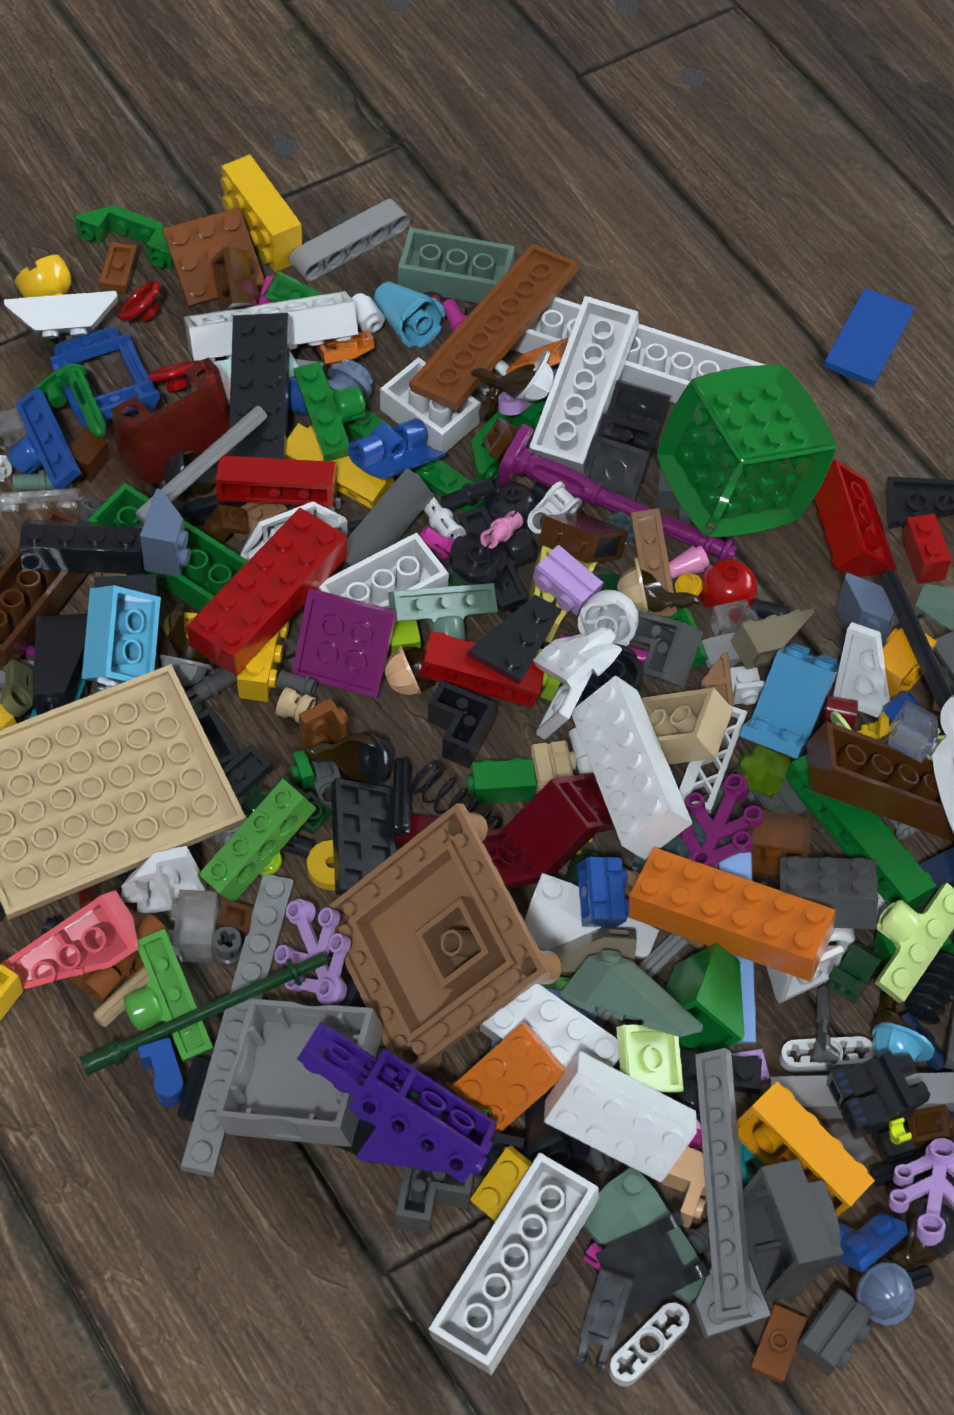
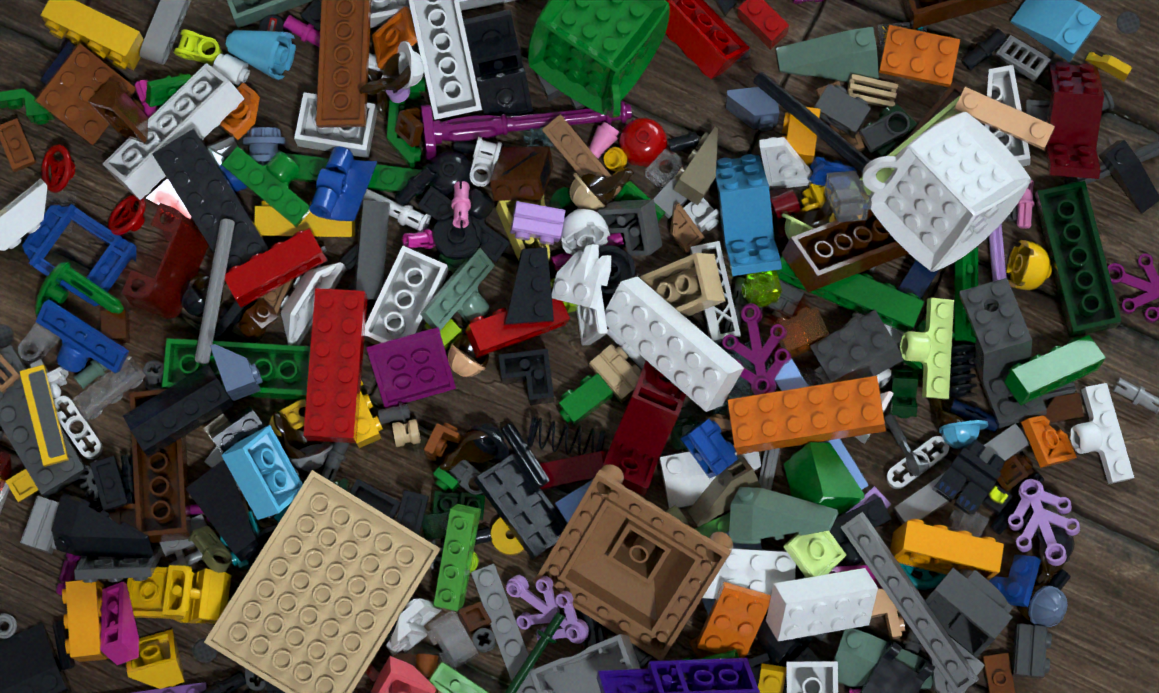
camera: 25 degrees left, 20 degrees up
none -> neon yellow piece [174,29,223,65]

